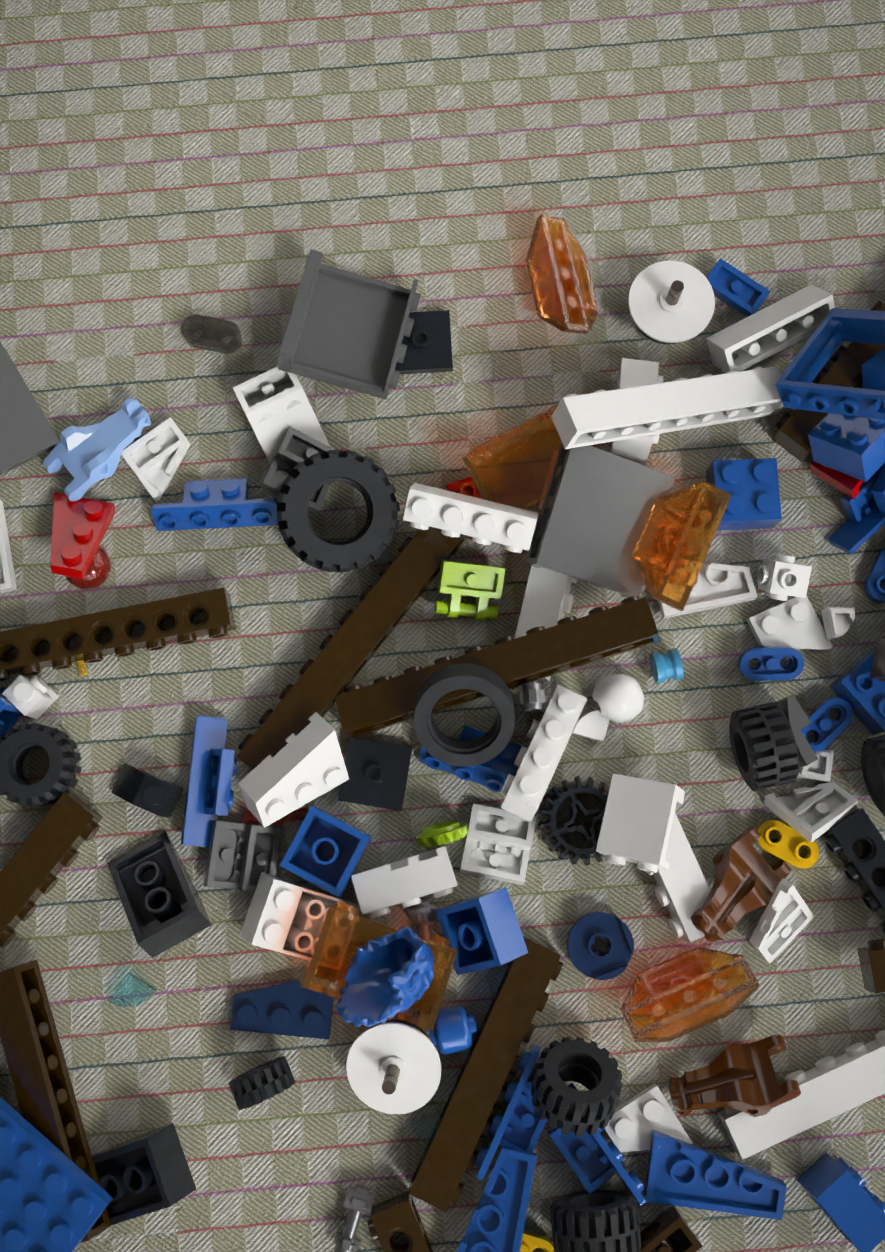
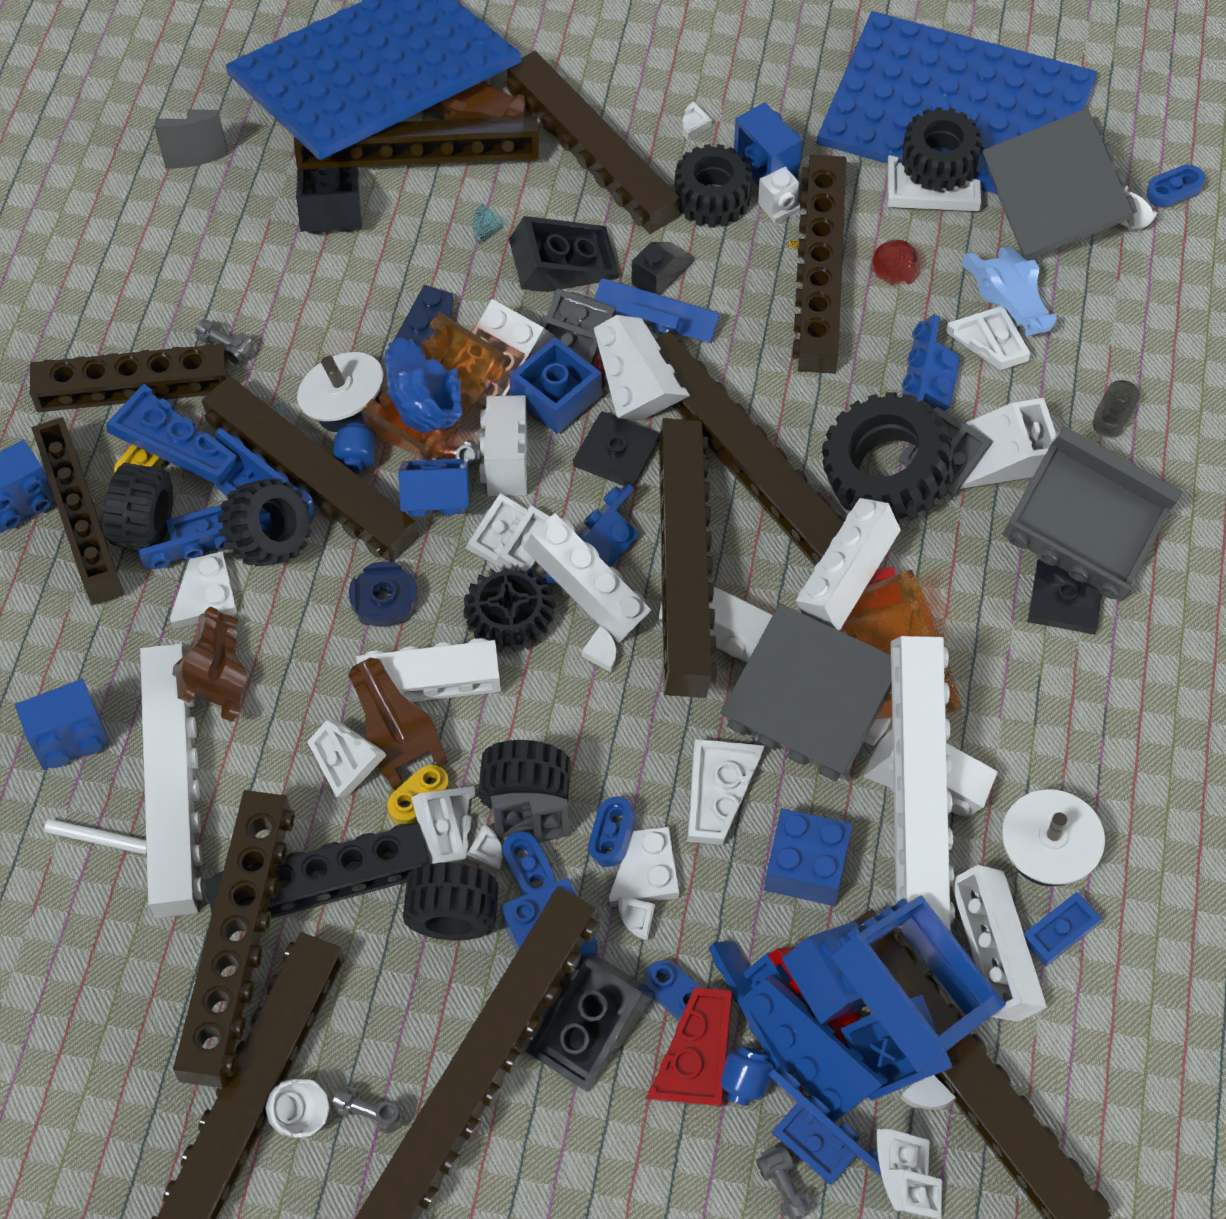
camera: 105 degrees right, 20 degrees down
red wing [50,492,115,579] -> none
black tyre [228,1056,295,1110] -> none
black tyre [414,663,515,766] -> none
lime gear [416,820,468,848] -> none
lime plate [434,559,506,621] -> none
flat silver bar [517,683,545,714] -> none
clear orange wedge [525,215,599,334] -> none
white hair [593,674,644,723] -> none
white panel [596,774,685,873] -> none
clear orange wedge [620,947,759,1042] -> none
clear orange wedge [632,481,731,611] -> none
blue wing [644,1130,787,1220] -> none
dark azure wheel [650,648,683,684] -> none
white brick [757,554,812,601] -> none

